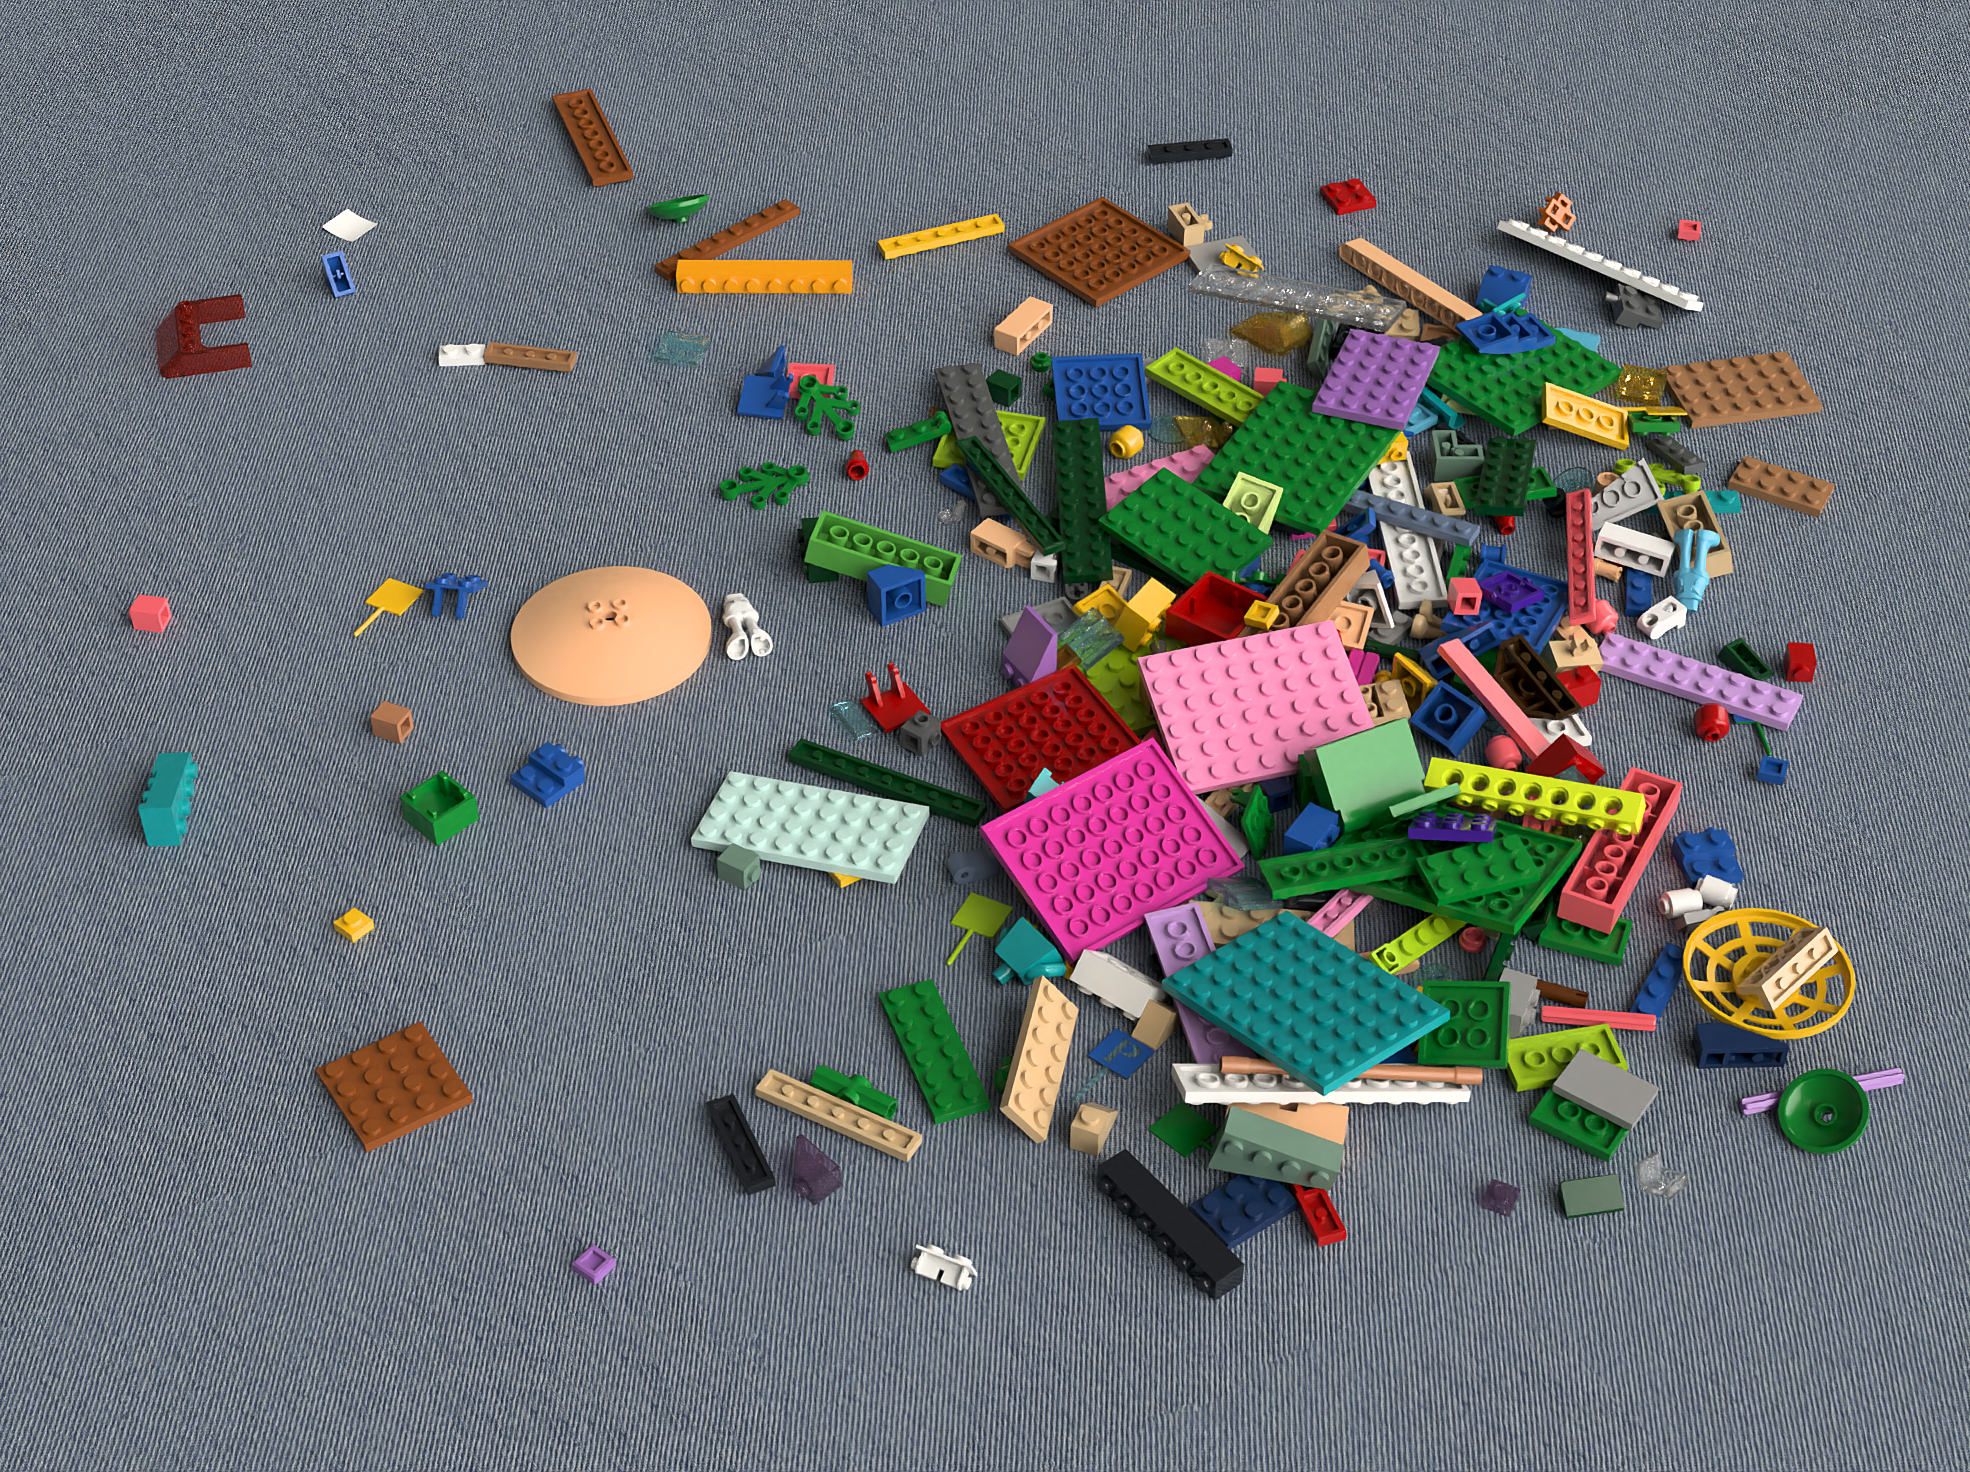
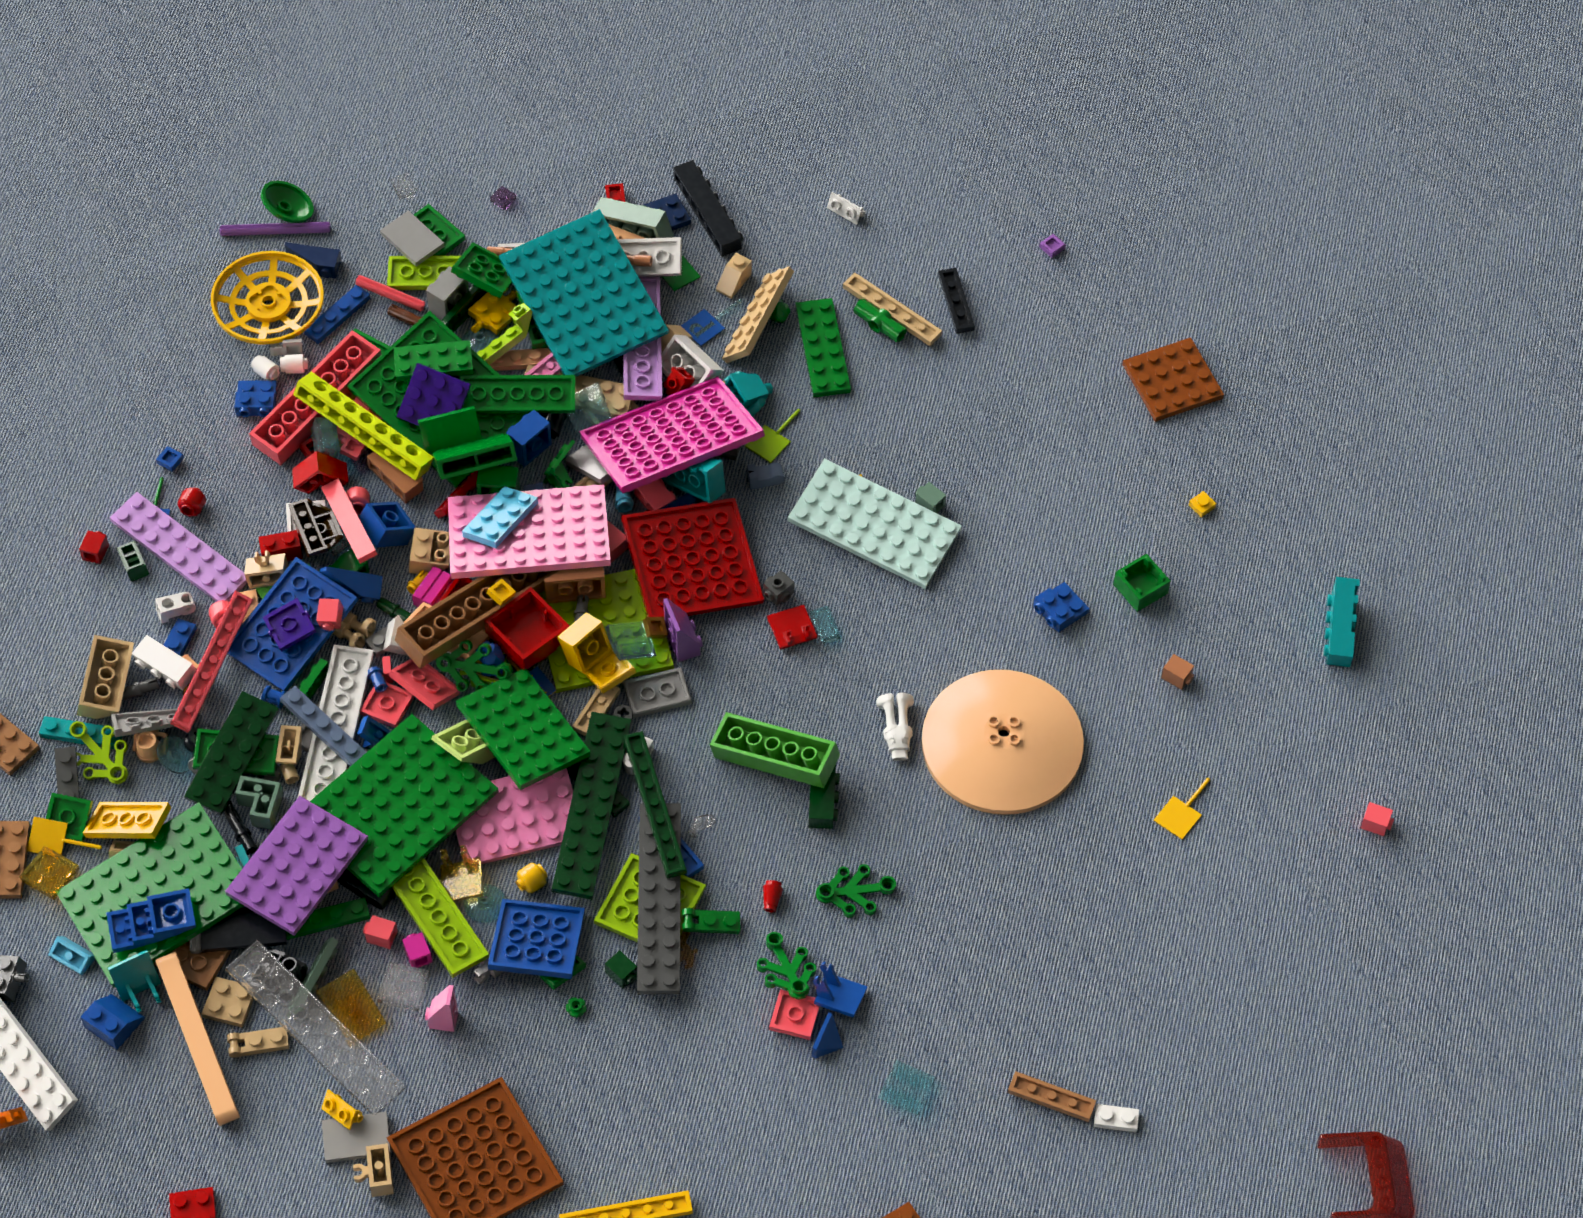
camera: 170 degrees left, 15 degrees up
blue plate [426,573,488,620] -> none
light orange brick [676,260,853,294] -> none
dark green plate [788,738,987,828] -> none
clear purple slope [793,1134,841,1206] -> none
blue slope [867,565,926,627] -> none
light nougat hinge [970,518,1037,569] -> none
light nougat brick [993,296,1053,356] -> none
yellow slope [1391,653,1439,714] -> none
slope [1557,1174,1625,1219] -> none
medium azure piece [1673,529,1720,613] -> none
tan fence [1736,927,1838,1011] -> none
none -> bright pink slope [425,985,458,1032]
none -> medium azure plate [462,486,538,548]
none -> red brick [663,367,695,395]

